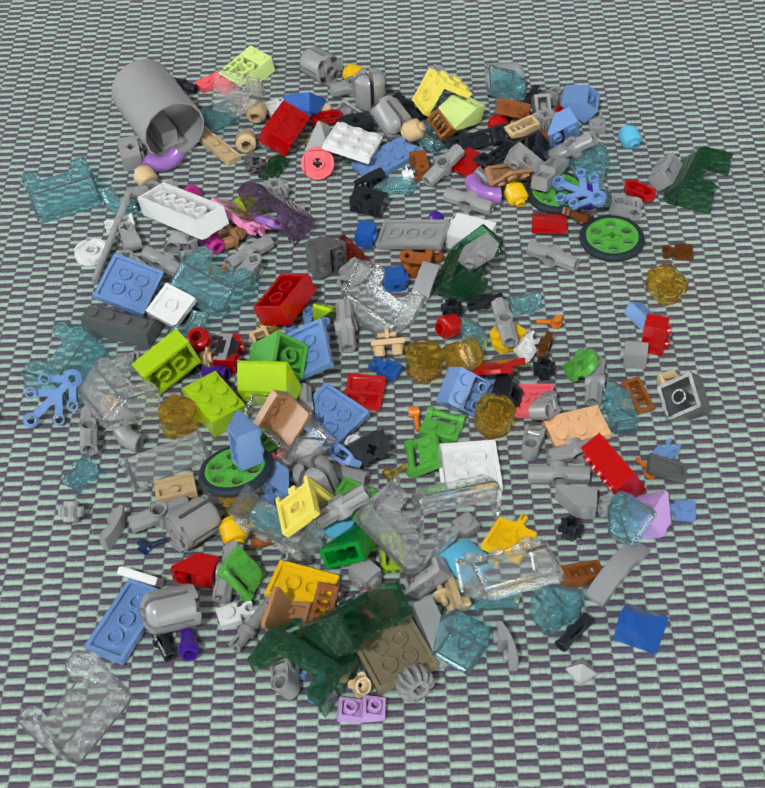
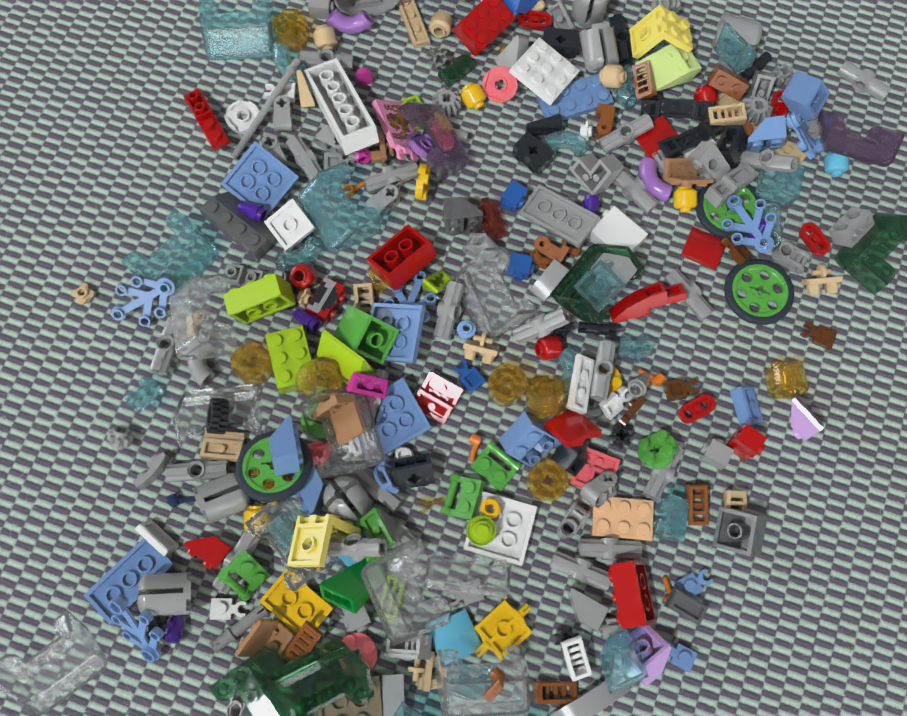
camera: 15 degrees right, 25 degrees up
none -> medium blue plant [108,594,164,662]
none -> red slope [183,88,230,151]
none -> black tyre [206,398,230,435]
none -> dark purple cone [237,200,267,222]
none -> clear yellow brick [272,8,310,51]
none -> clear yellow brick [295,357,342,400]
none -> tan slope [296,70,316,108]
none -> dark pink slope [345,372,388,399]
none -> yellow plate [415,163,432,201]
none -> light blue plate [457,320,476,339]
none -> yellow head [460,82,486,110]
none -> lime plate [466,515,496,546]
none -> yellow plate [480,498,501,519]
none -> dark orange arm [483,666,505,702]
none -> light grey piece [512,307,571,345]
none -> white slope [560,636,592,682]
none -> white tile [567,353,595,415]
none -> light grey brick [570,153,624,195]
none -> clear light blue slope [573,259,627,313]
none -> red slope [608,281,687,324]
none -> light grey cone [628,373,651,397]
none -> reddish brown plate [663,379,700,402]
none -> red plate [678,394,716,424]
none -> medium blue plant [785,111,827,160]
none -> lavender slope [791,395,824,441]
none -> tan hips [801,264,843,295]
none -> clear purple windscreen [818,109,906,167]
none -> light grey piece [837,60,891,102]

